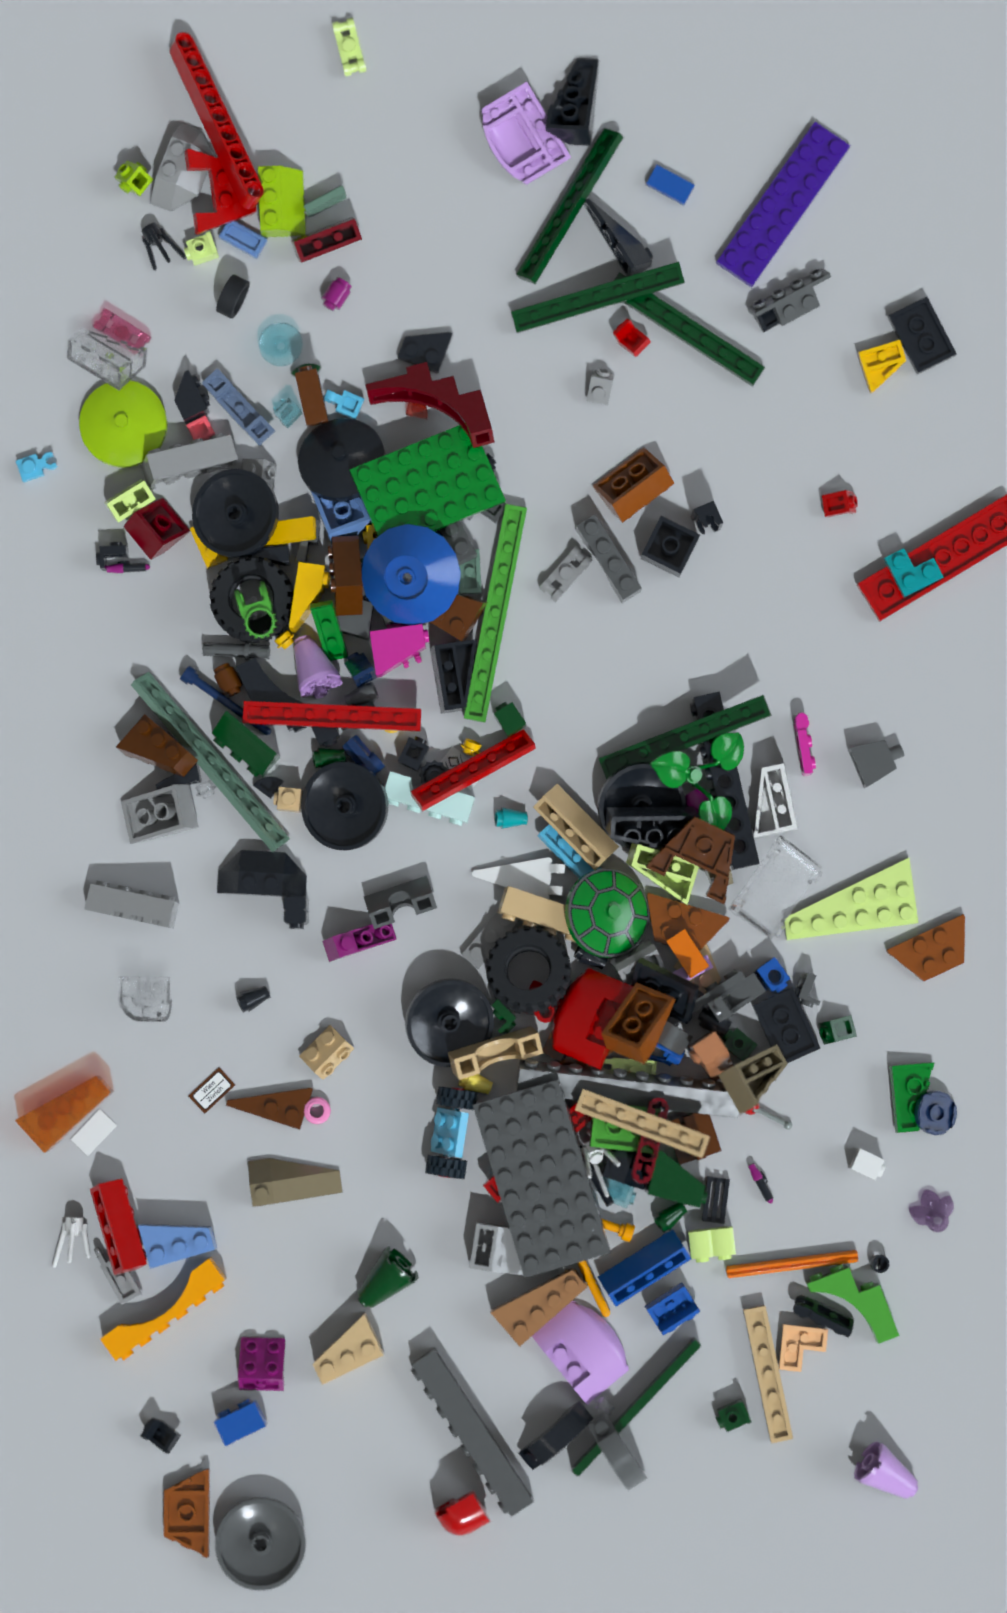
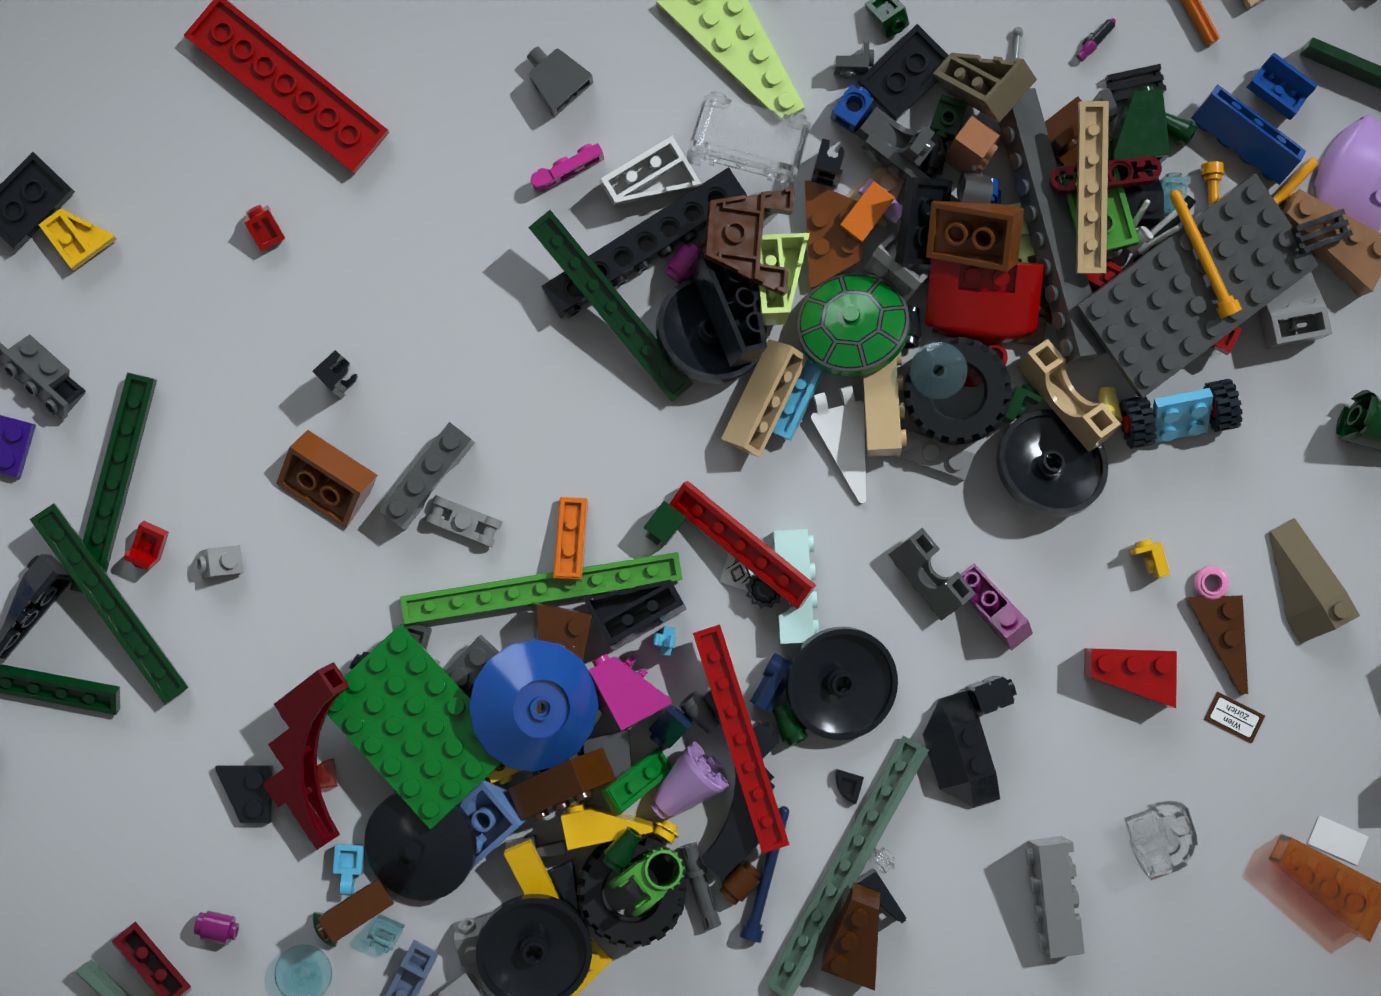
camera: 110 degrees left, 0 degrees up
light grey slope [121,784,198,844] -> none
dark green slope [212,711,280,778] -> none
black cone [236,986,271,1012] -> none
tan brick [273,787,303,813] -> none
tan bracket [299,1025,354,1080] -> none
black brick [398,736,429,772] -> none
sand green plate [459,549,482,595] -> none
yellow plate [460,738,482,756] -> none
teal cone [495,807,528,829] -> none
black brick [640,516,700,578] -> none
green plant [650,732,744,830] -> none
yellowish green brick [688,1226,736,1263] -> none
teal plate [884,548,943,598] -> none
none -> orange tile [553,497,588,582]
none -> dark green cone [602,827,642,872]
none -> medium azure plate [653,626,676,656]
none -> black hinge [811,138,844,188]
none -> clear light blue dish [910,342,967,399]
none -> red wedge [1084,648,1177,708]
none -> dark grey tile [1094,88,1119,122]
none -> yellow bracket [1128,539,1170,578]
none -> light orange piece [1170,190,1242,319]
none -> black tile [1291,209,1353,255]

